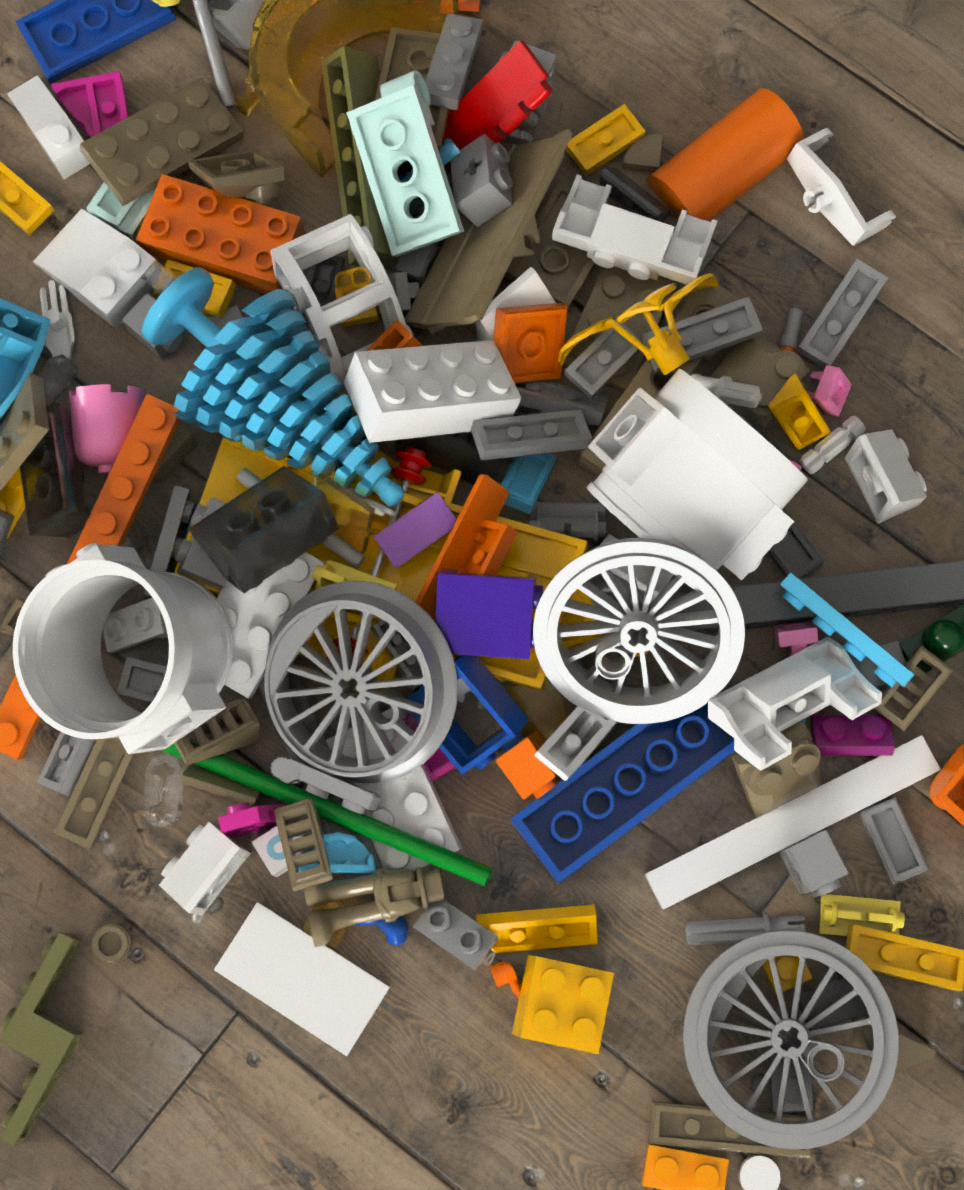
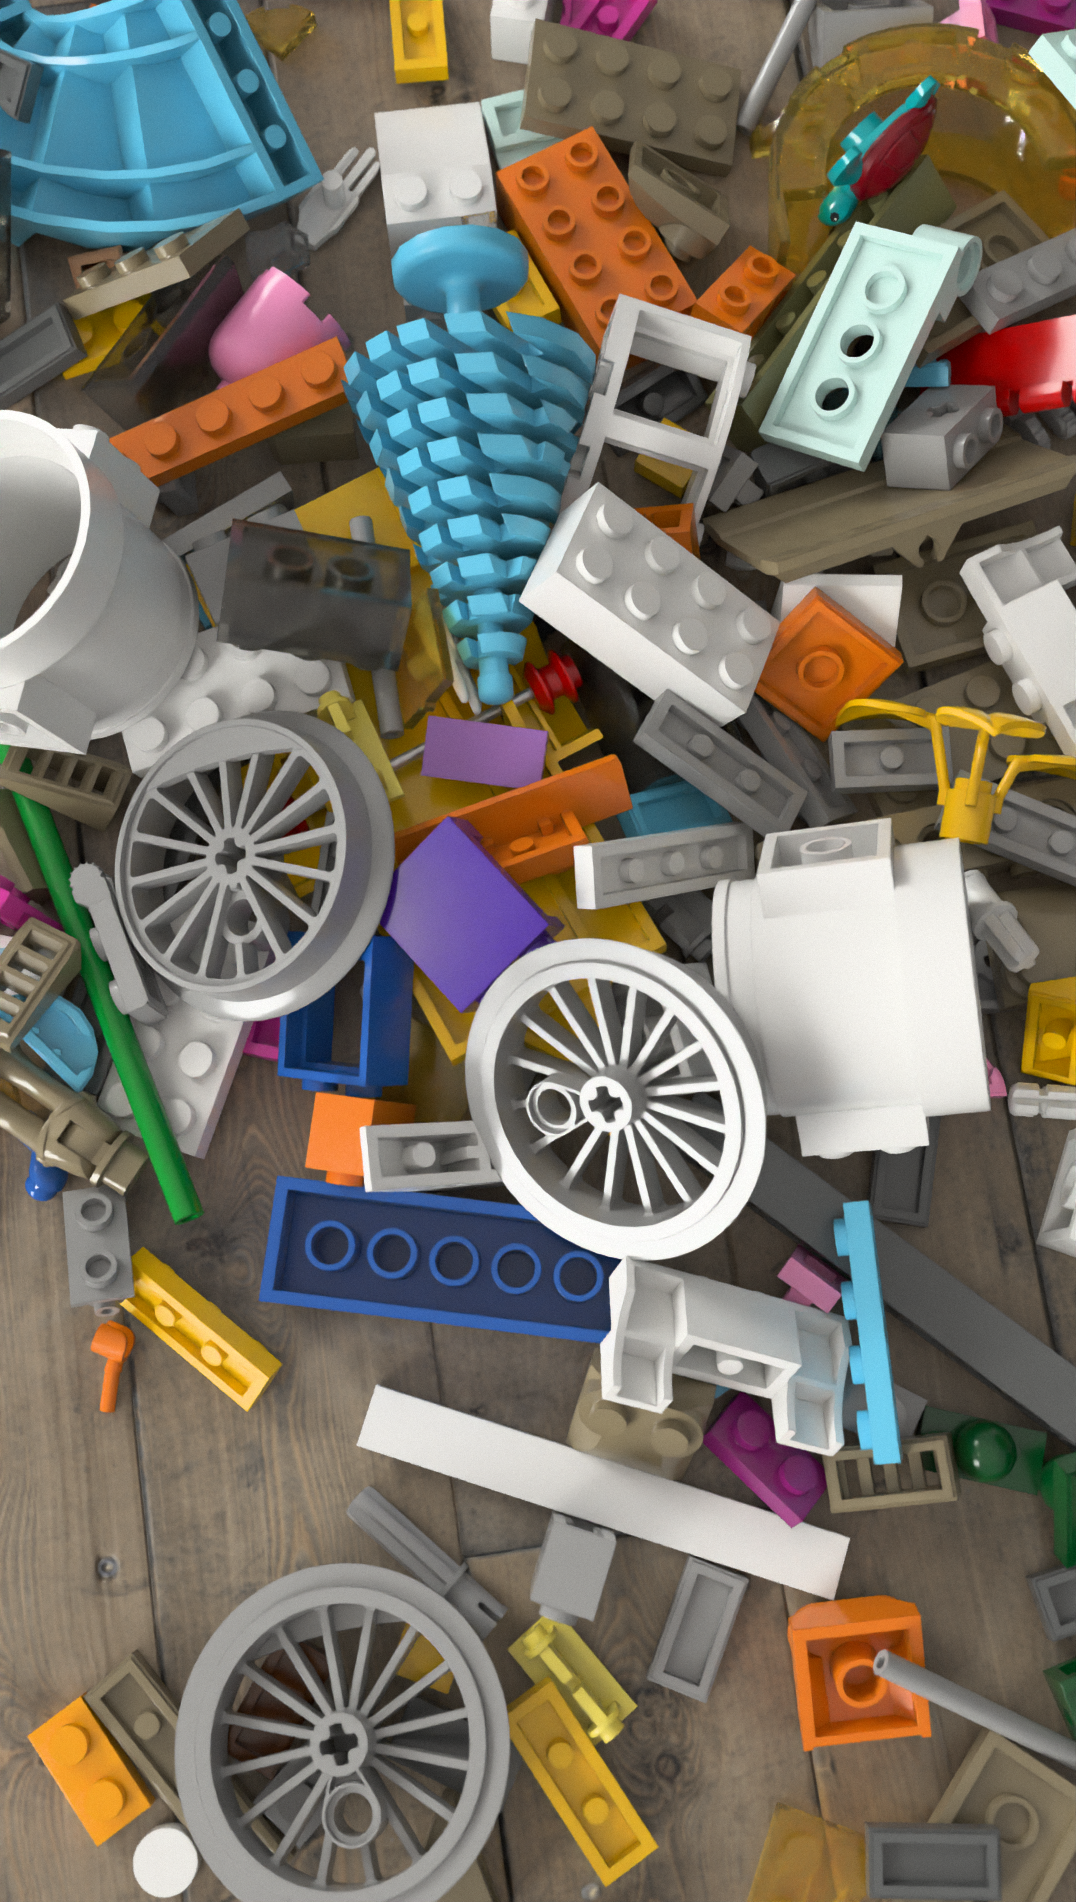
camera: 40 degrees right, 0 degrees up
yellow piece [335,267,370,291] -> none
yellow brick [512,955,614,1054] -> none
none -> reddish brown tile [228,1640,330,1780]
none -> white plate [574,822,755,910]
none -> orange brick [690,245,796,340]
none -> animal [817,75,941,226]

